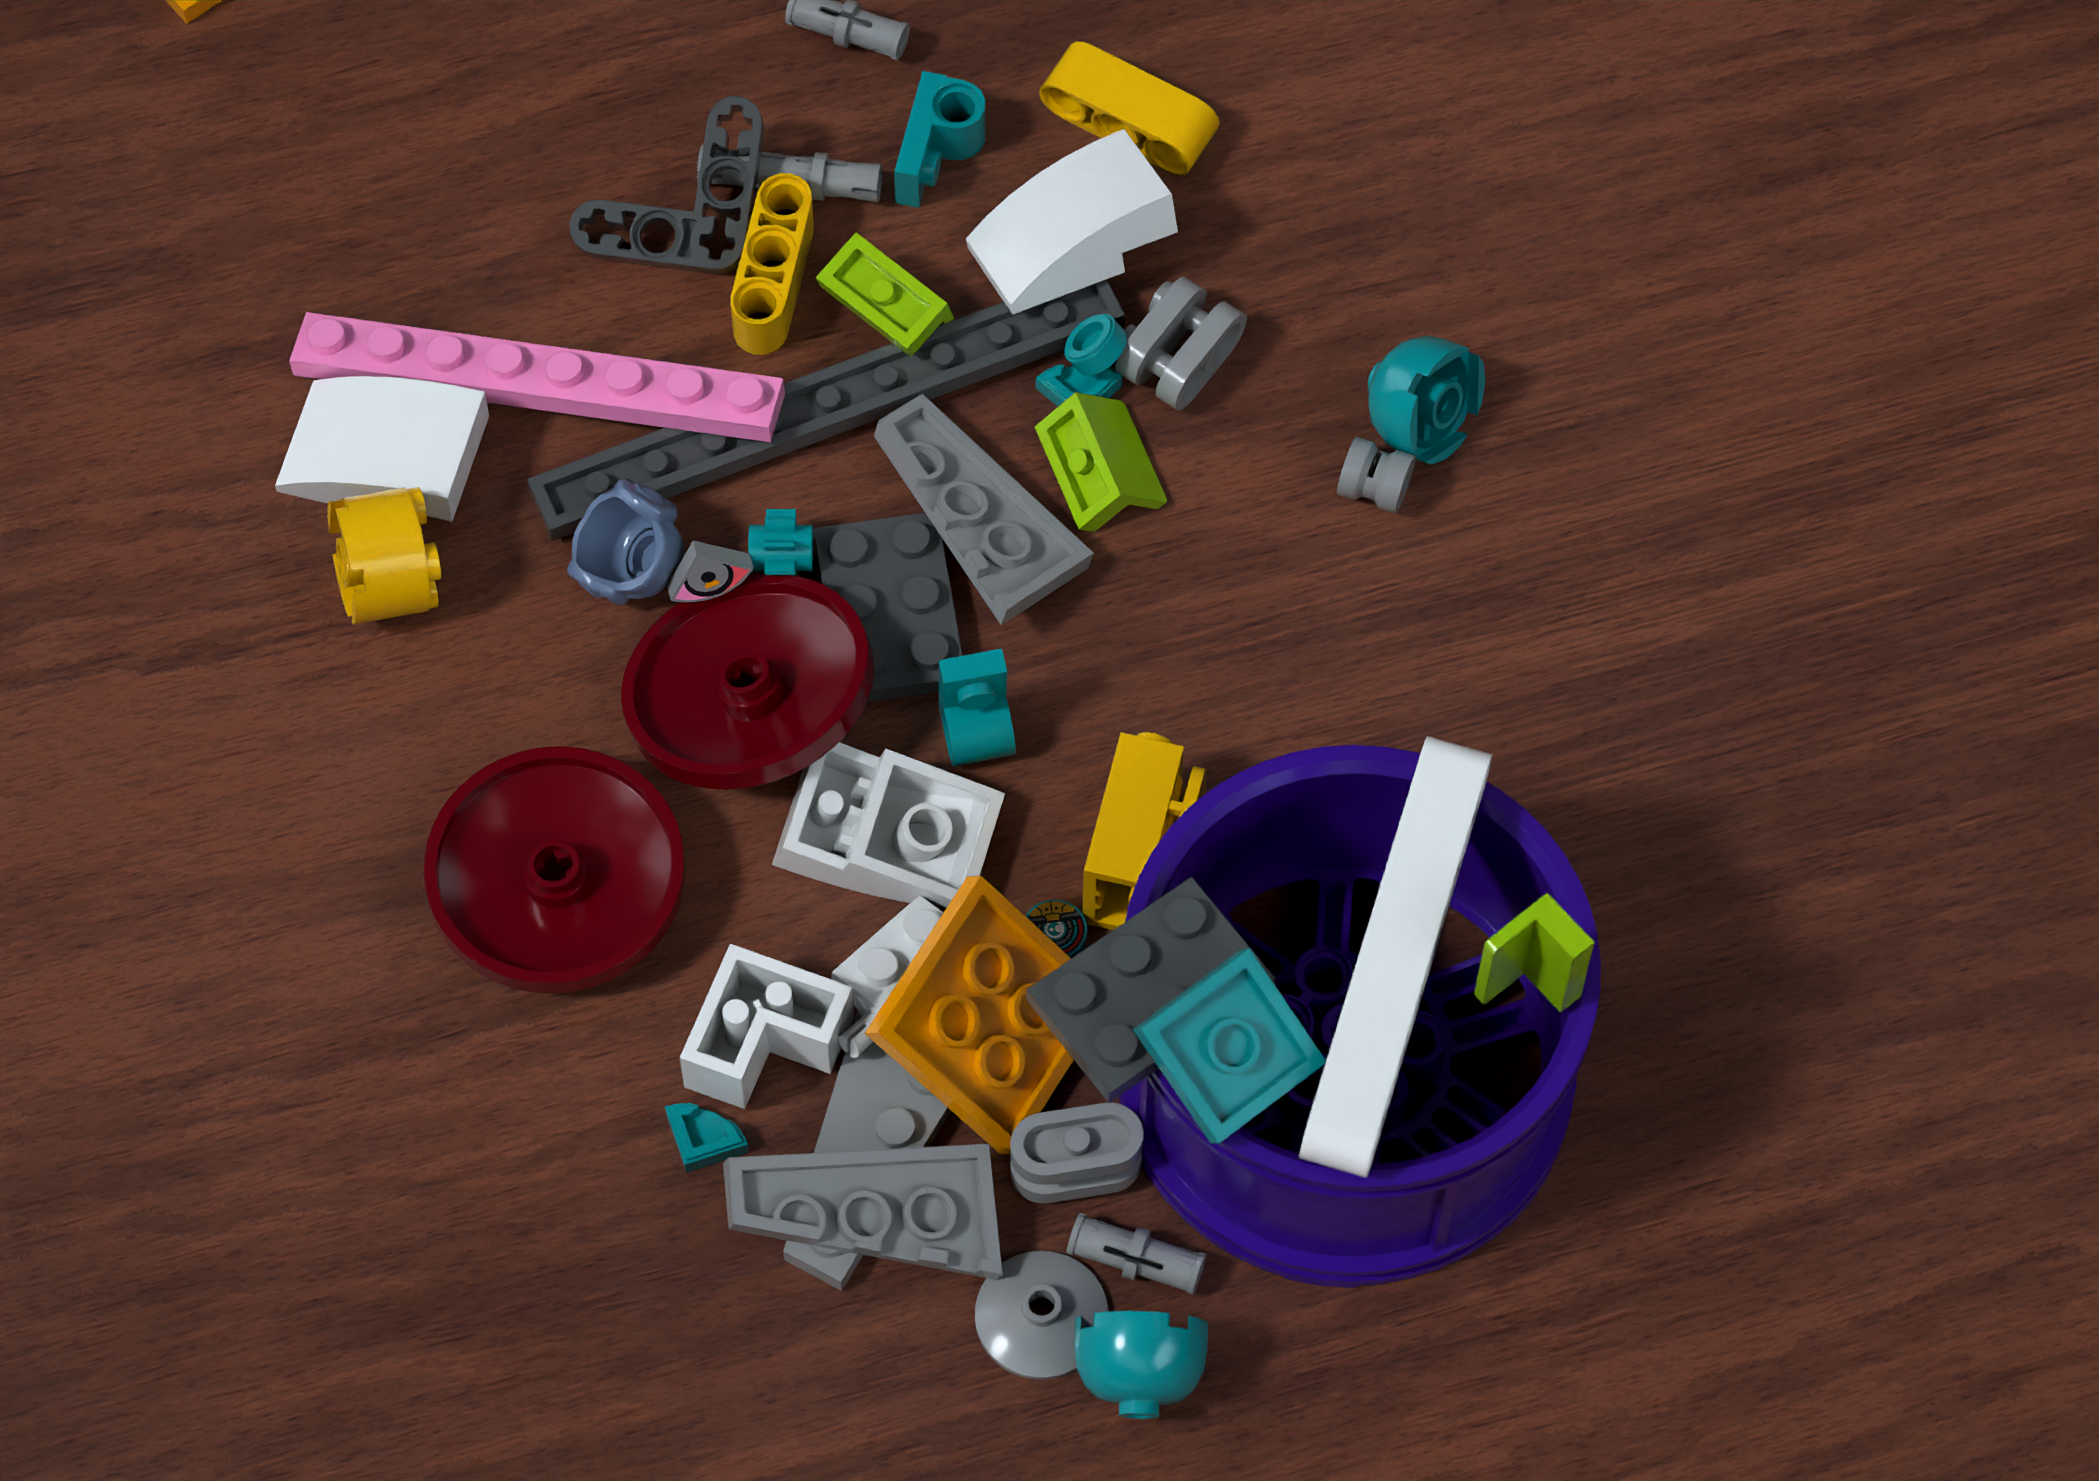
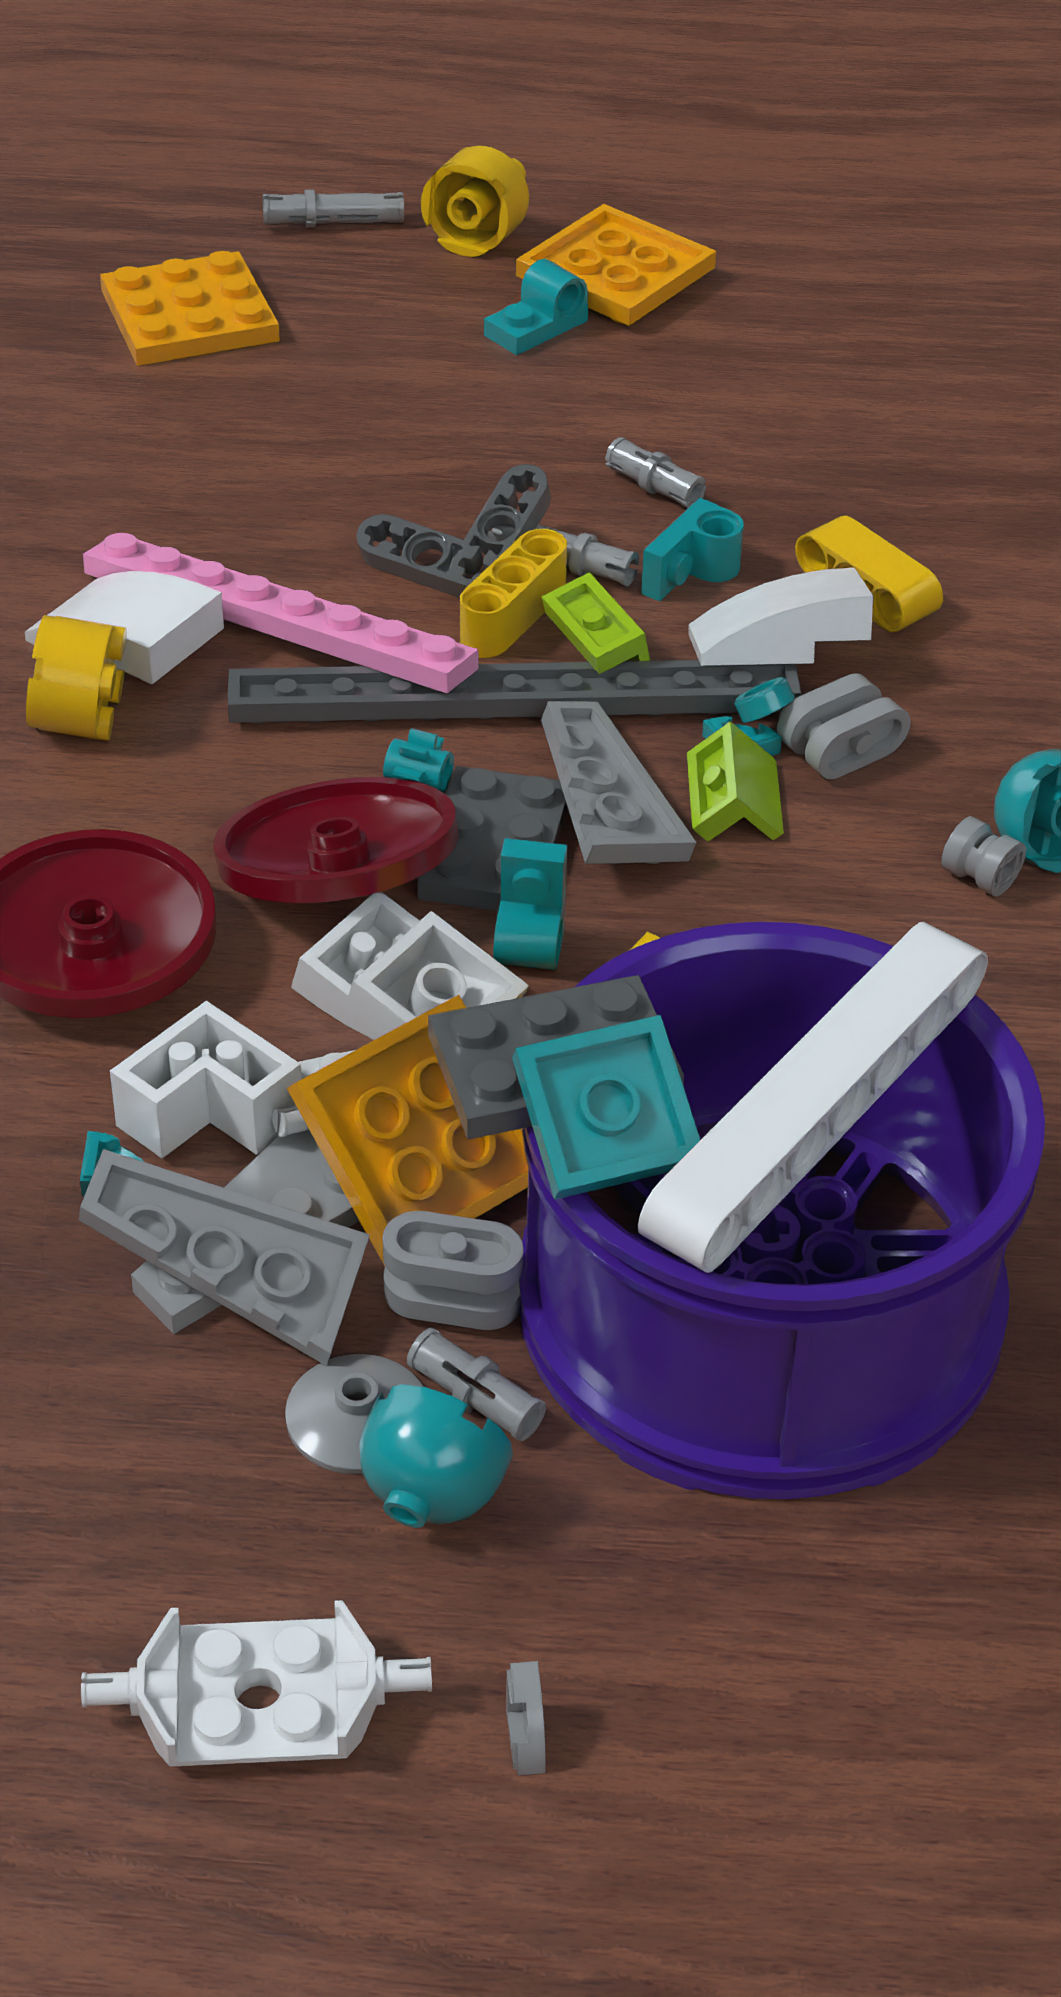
camera: 20 degrees right, 20 degrees down
sand blue hair [567,478,685,606] -> none
light grey tile [667,540,754,602] -> none
lime panel [1474,893,1594,1013] -> none

